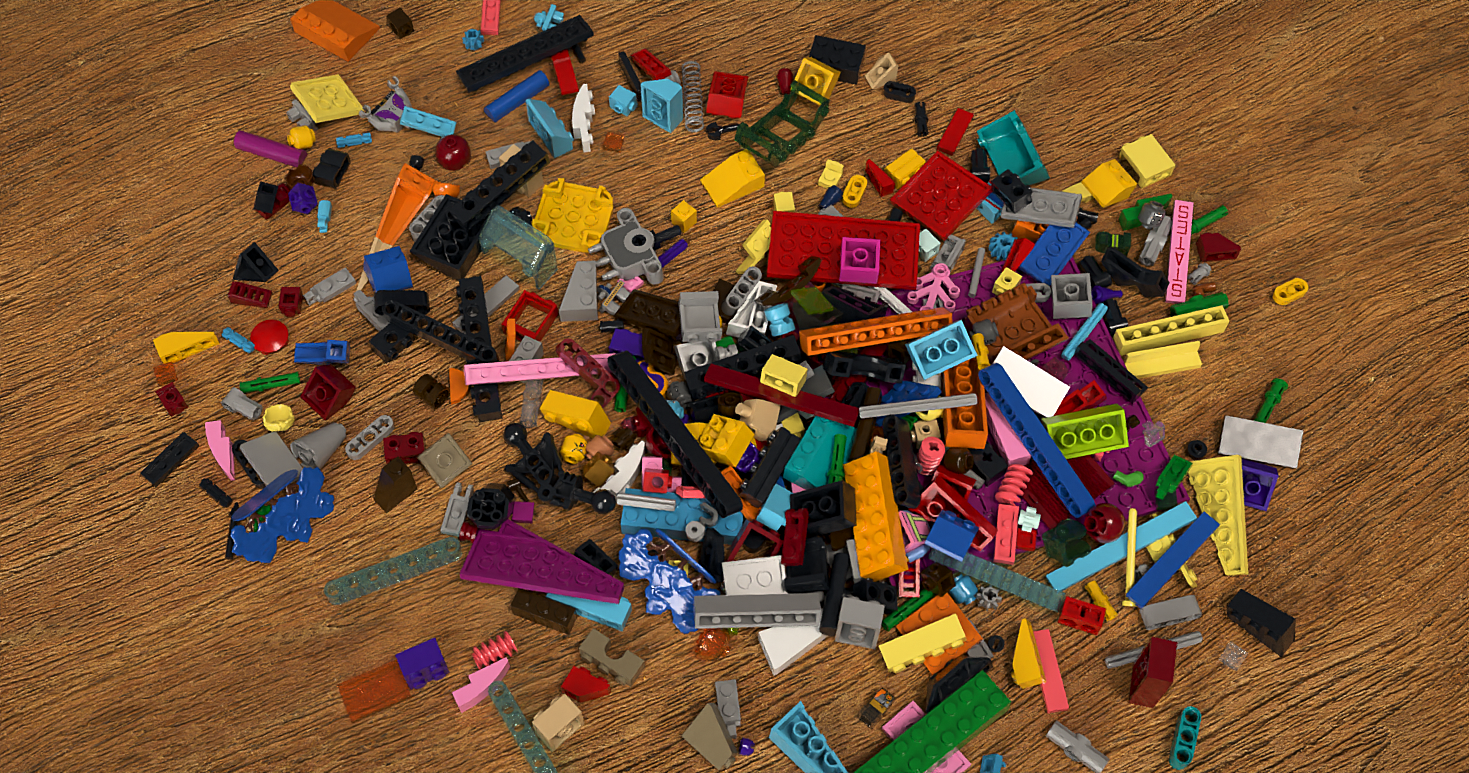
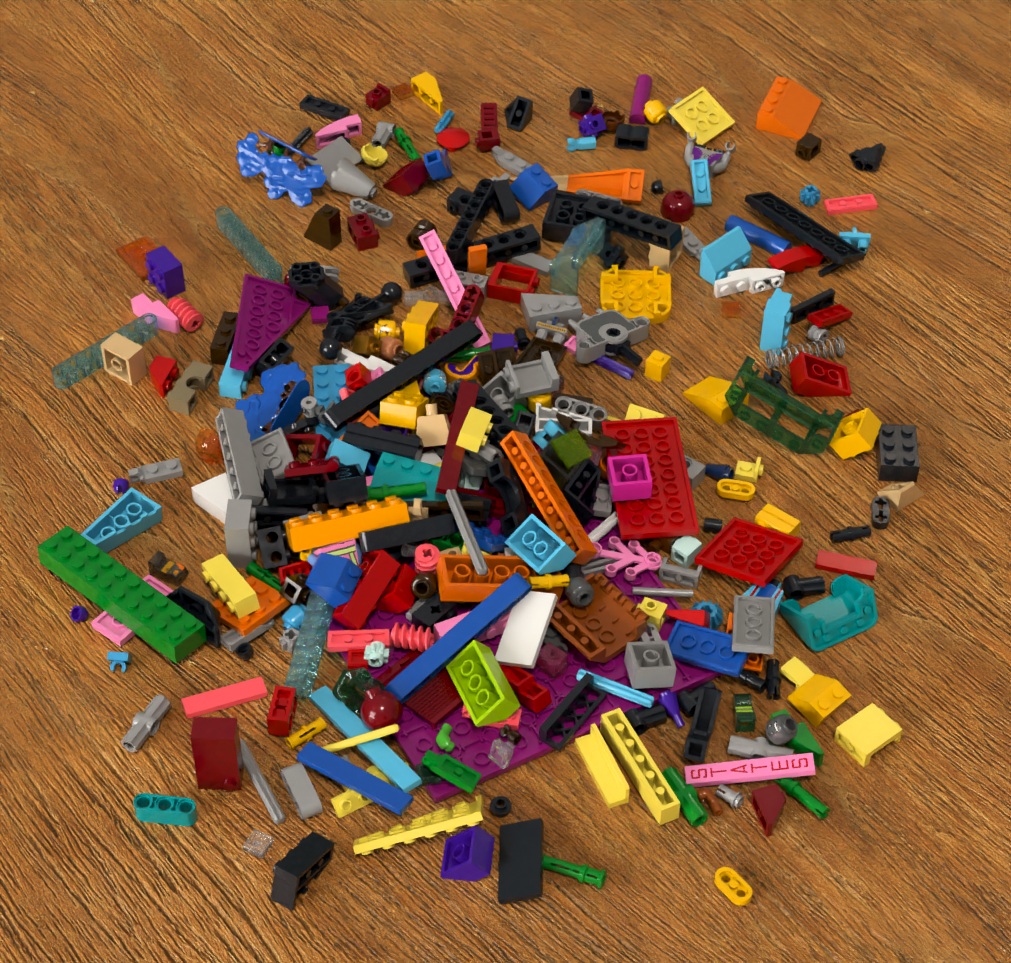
camera: 80 degrees right, 15 degrees down
dark azure axle [336,132,372,148] -> none
dark tan tile [417,433,472,488] -> none
orange hair [432,180,460,198] -> none
light grey axle [616,493,676,511] -> none
dark tan slope [682,703,738,770] -> none
light yellow brick [773,192,795,212] -> none
red slope [865,159,895,197] -> none
black brick [991,169,1032,214] -> none
yellow slope [1011,618,1047,689] -> none

